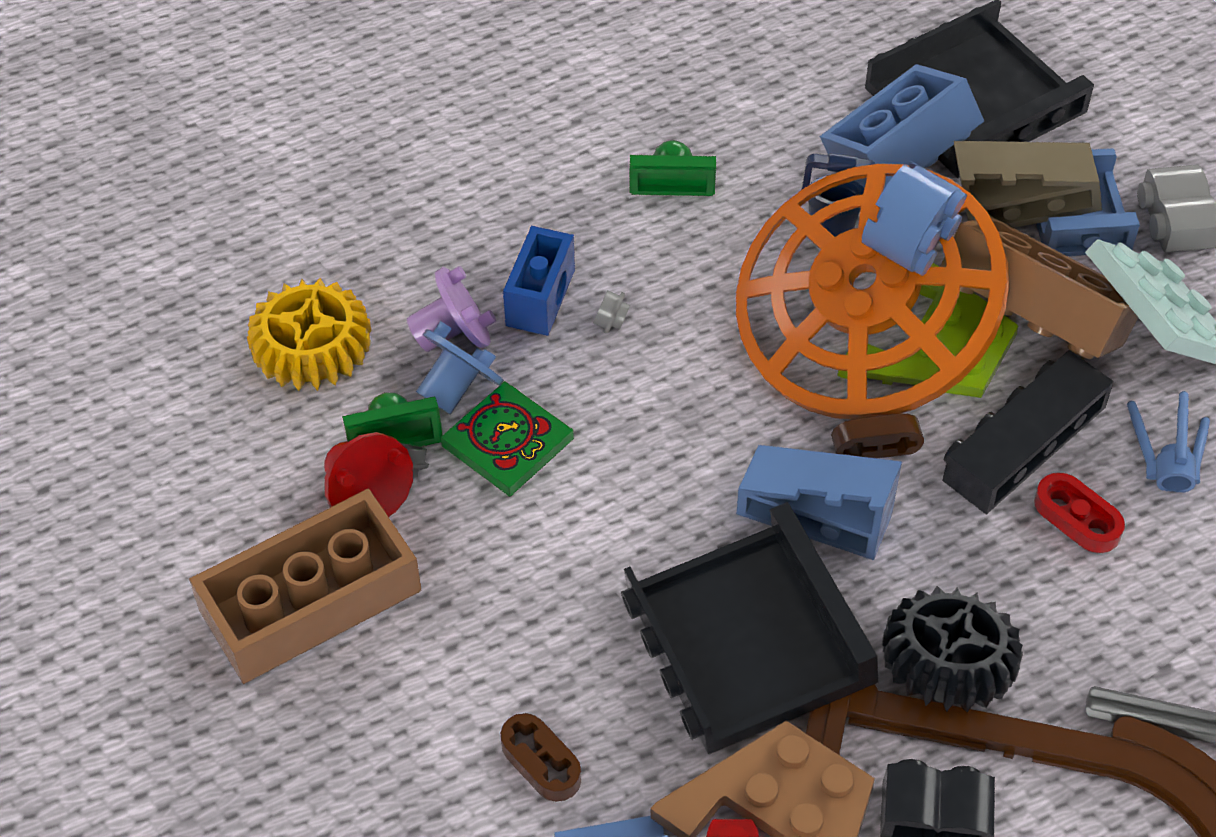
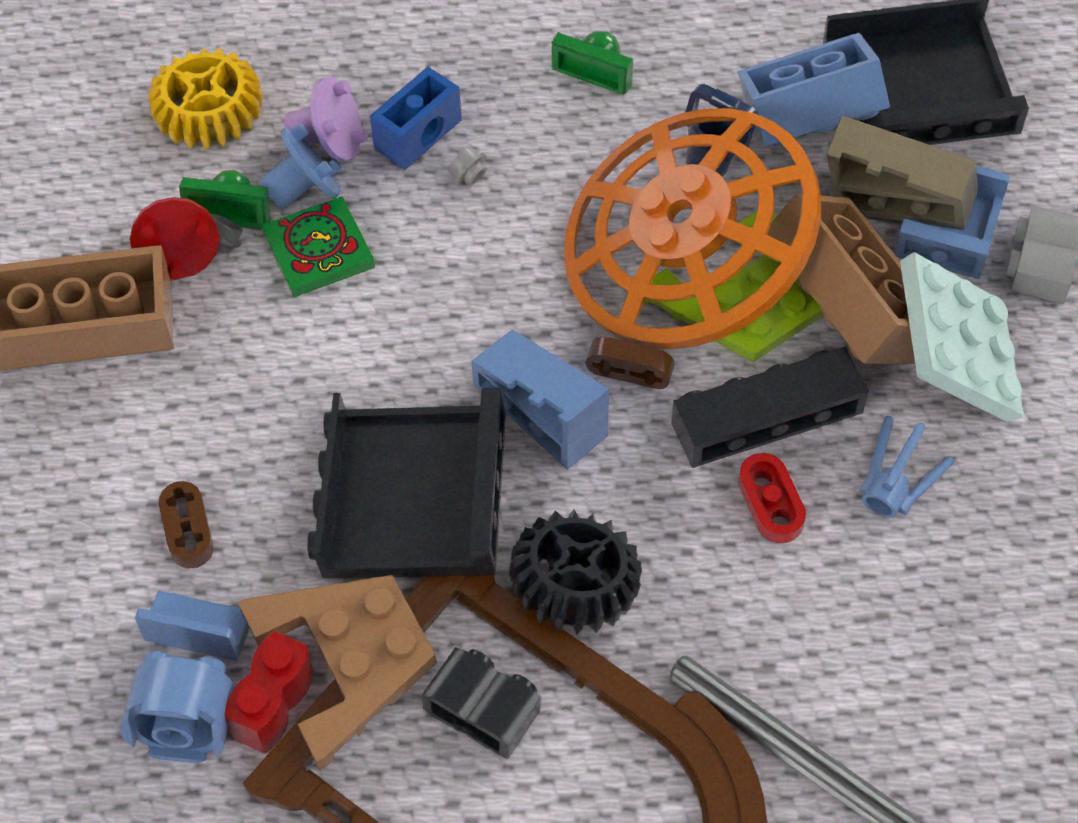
camera: 25 degrees right, 5 degrees up
medium blue brick [862,162,967,276] -> none

